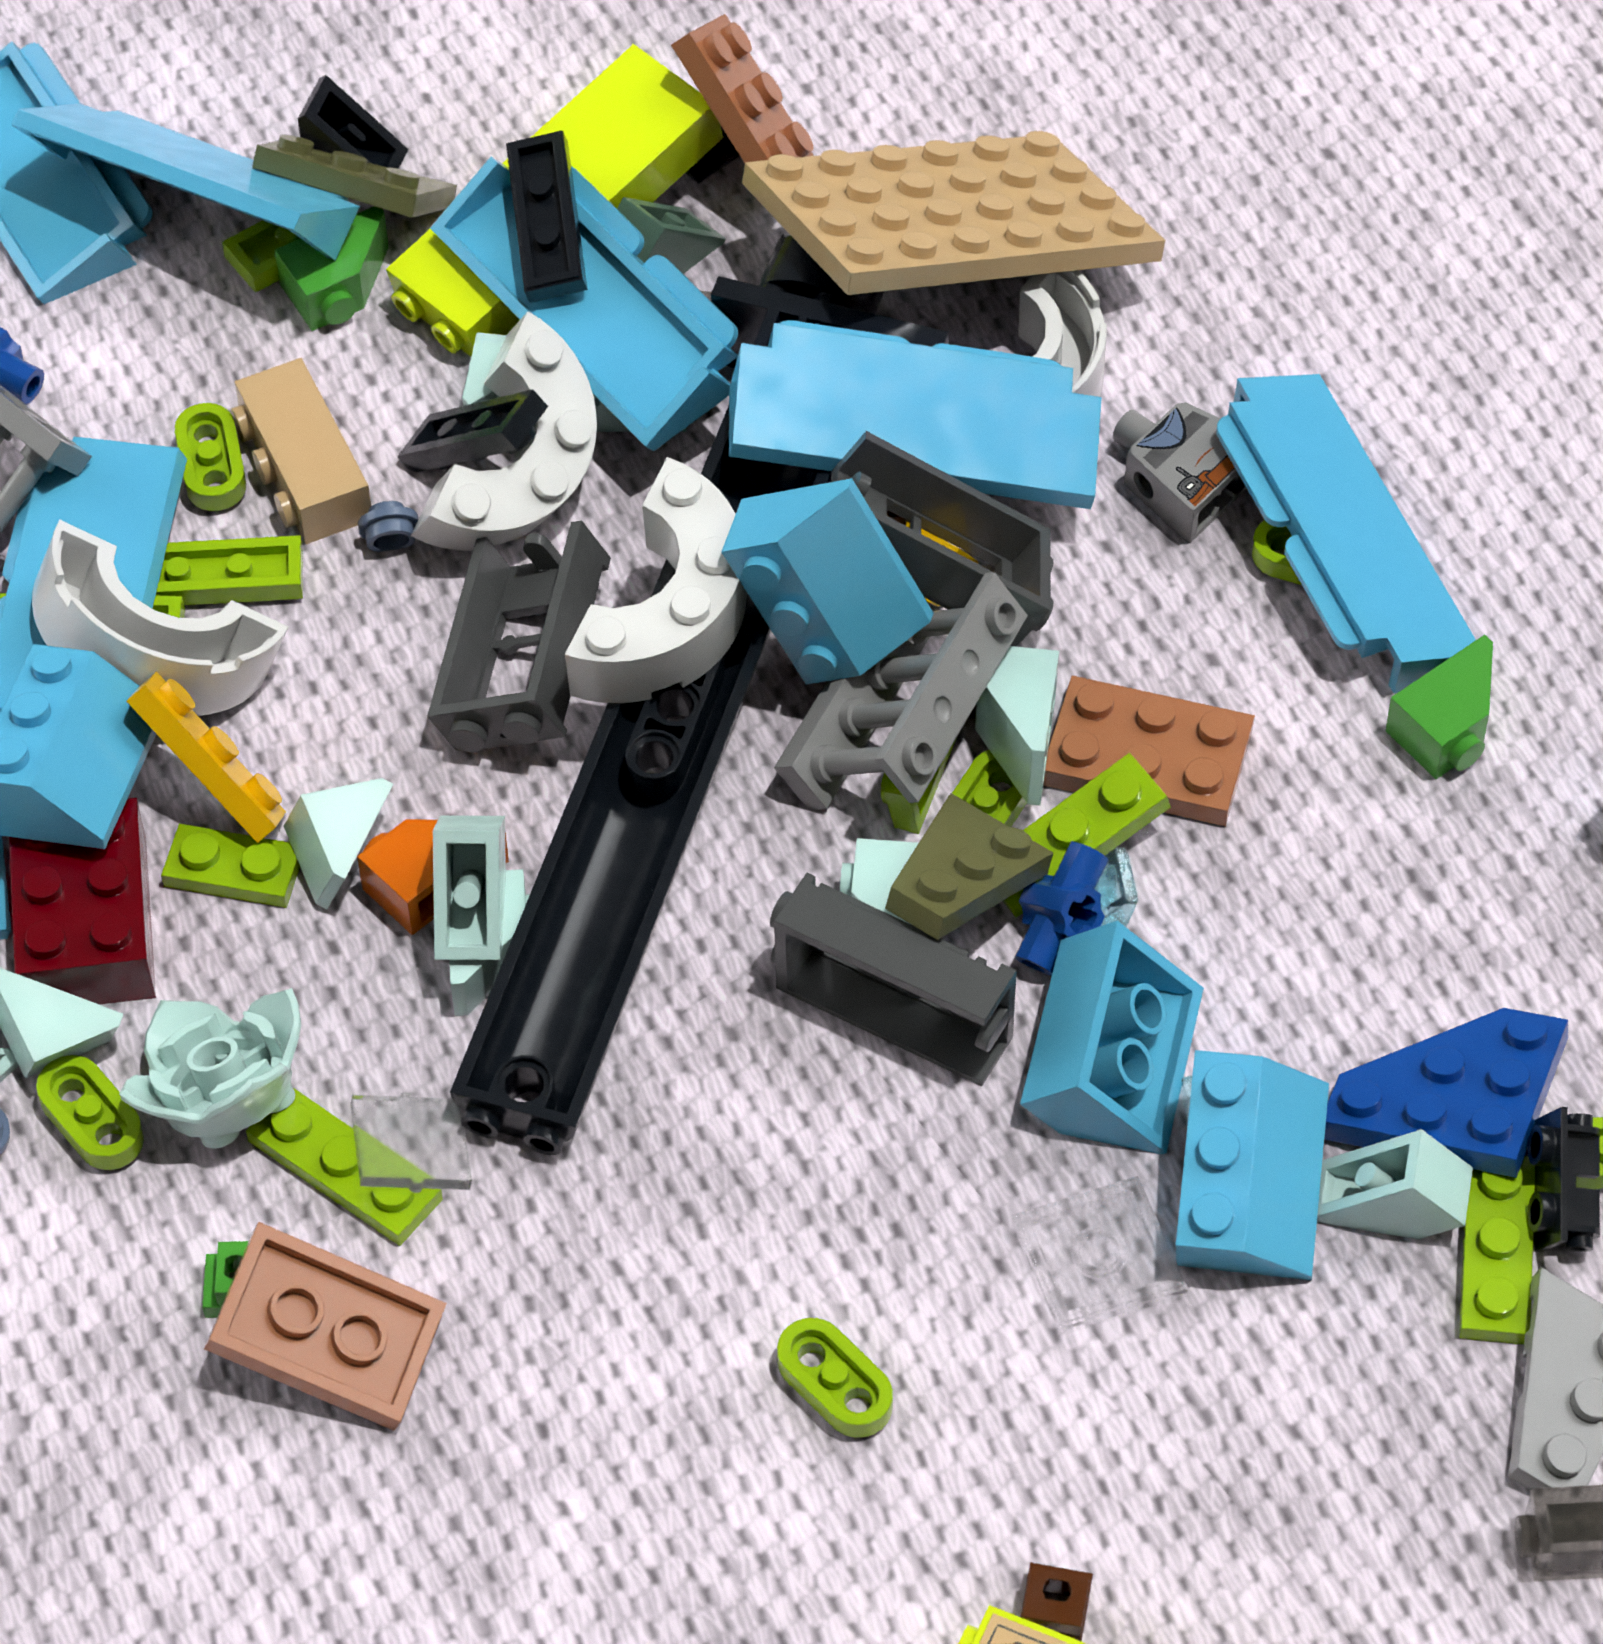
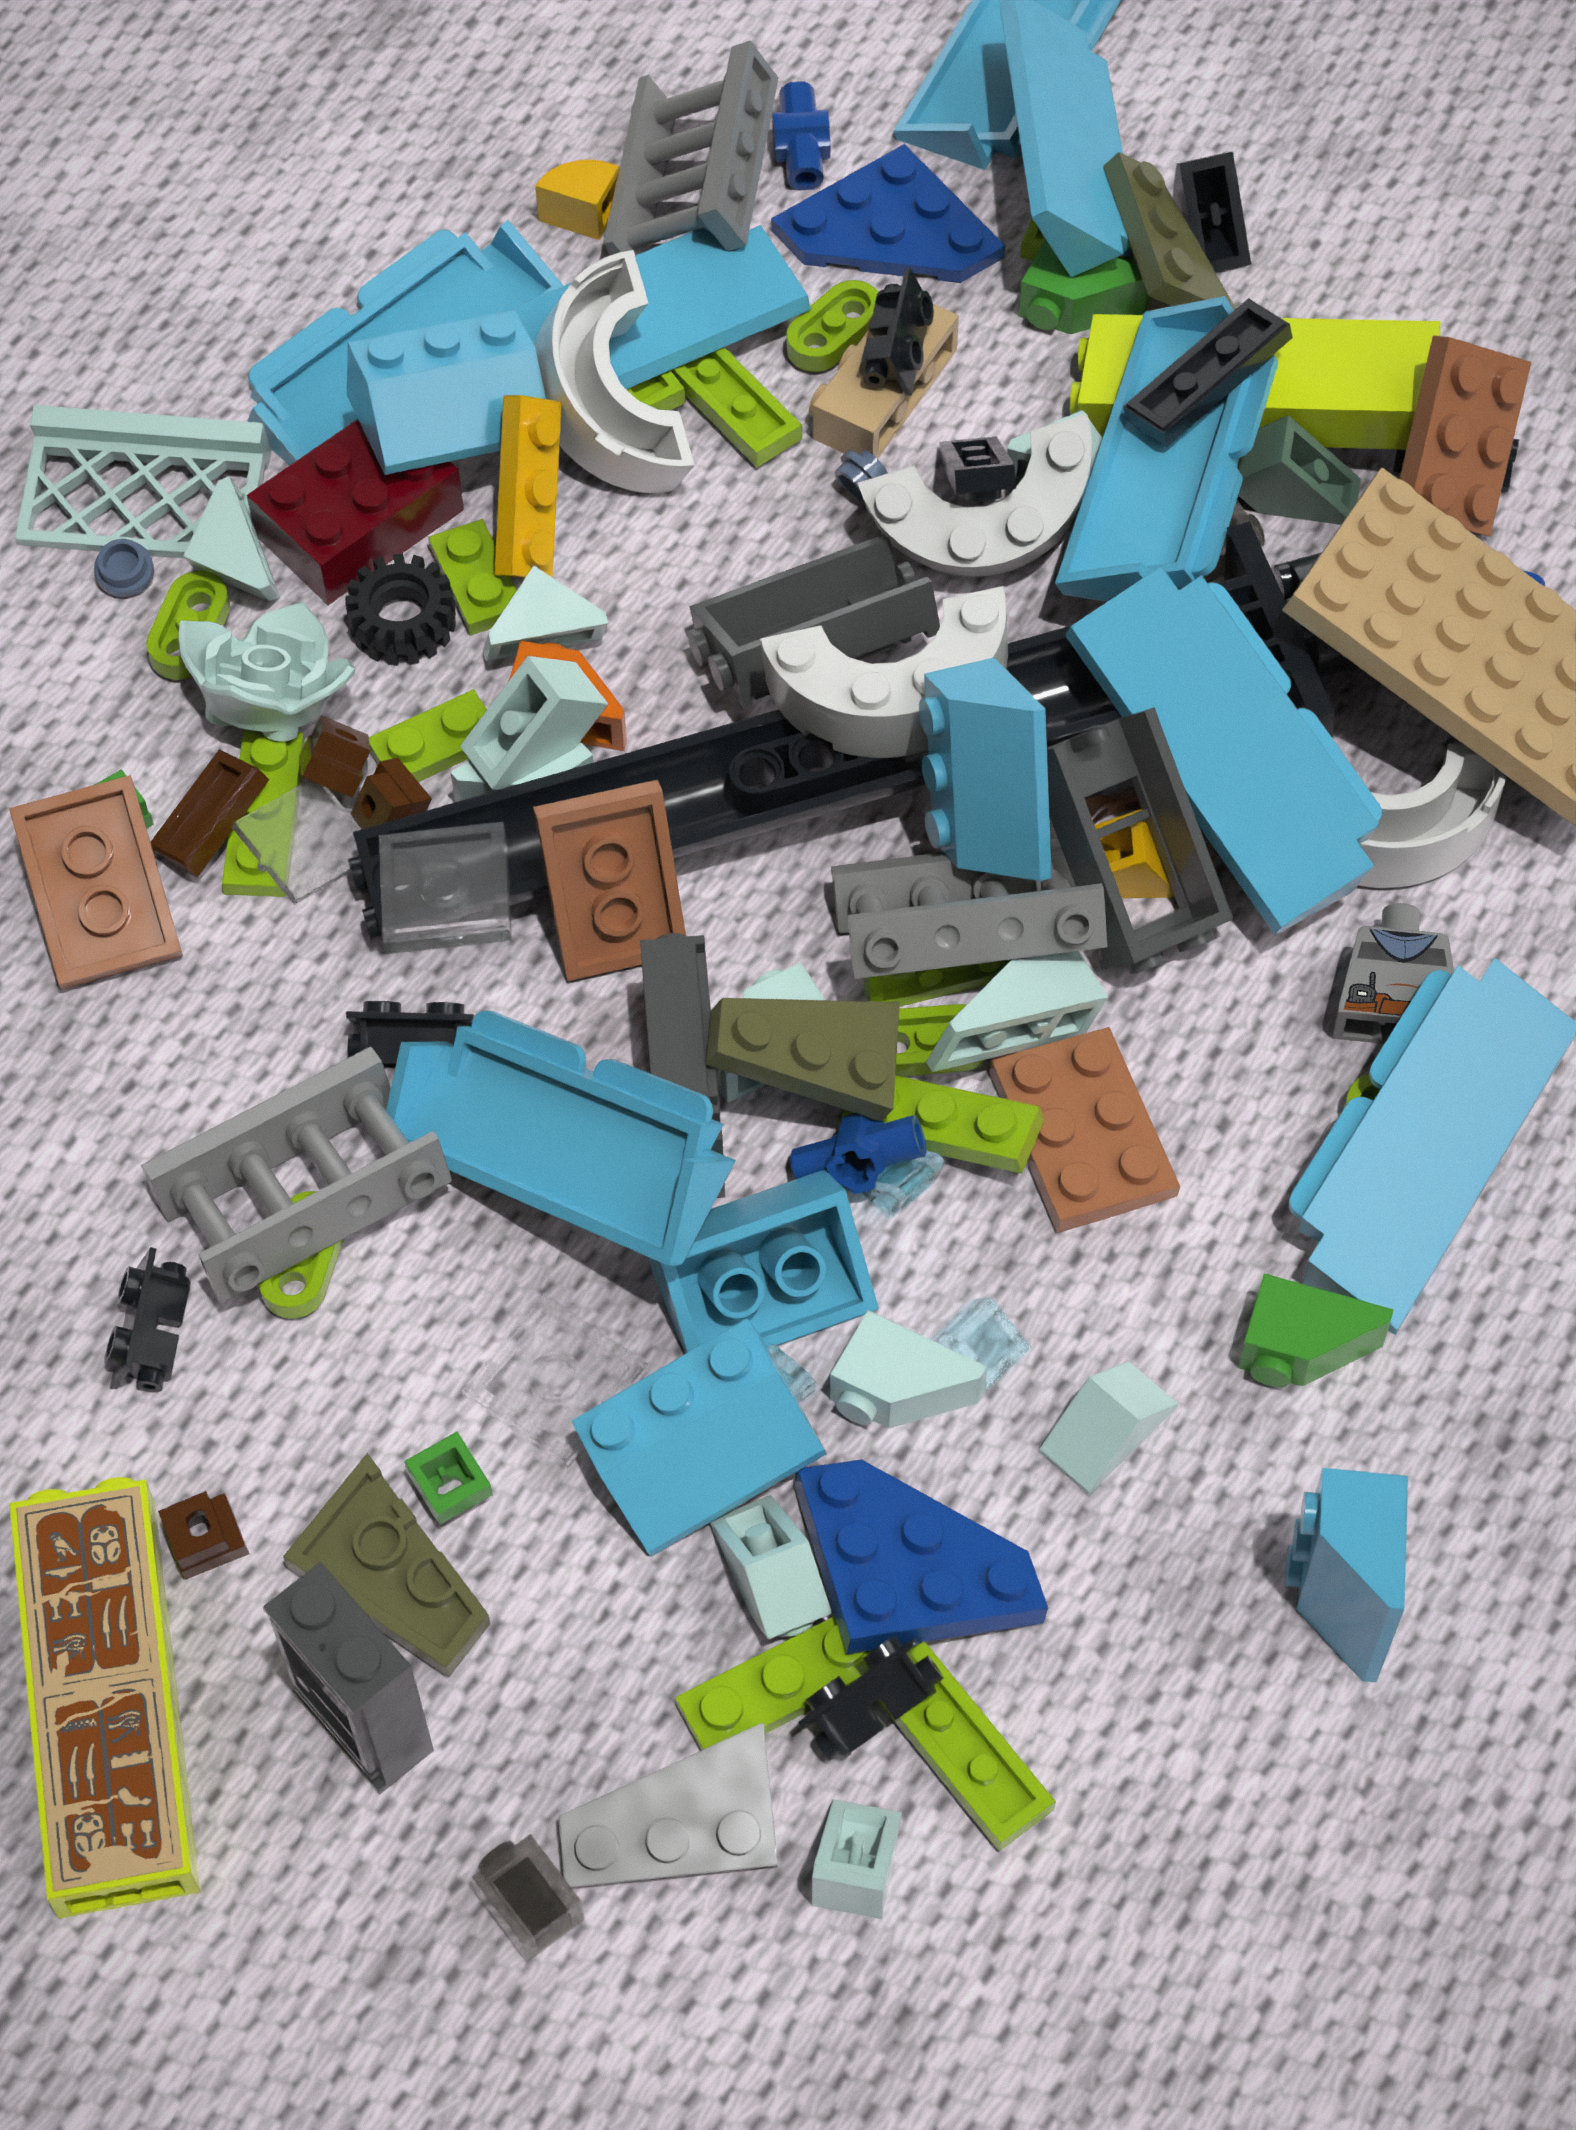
camera: 55 degrees right, 5 degrees up
none -> black hinge [104,1247,191,1392]
none -> light grey fence [141,1046,452,1304]
none -> reddish brown tile [151,749,269,878]
none -> dark grey door [263,1561,434,1795]
none -> olive wing [283,1453,490,1678]
none -> reddish brown piece [299,715,371,798]
none -> black tyre [345,553,456,666]
none -> black hinge [346,1001,475,1065]
none -> reddish brown piece [351,758,432,829]
none -> lime plate [369,689,487,782]
none -> clear tile [379,822,512,954]
none -> medium azure slope [386,1011,736,1266]
none -> bright green piece [404,1431,493,1525]
none -> nougat plate [533,780,686,981]
none -> blue plate [771,144,1006,283]
none -> light aqua slope [830,1310,987,1429]
none -> black hinge [859,268,934,396]
none -> clear light blue slope [931,1297,1031,1391]
none -> light aqua slope [1039,1361,1179,1495]

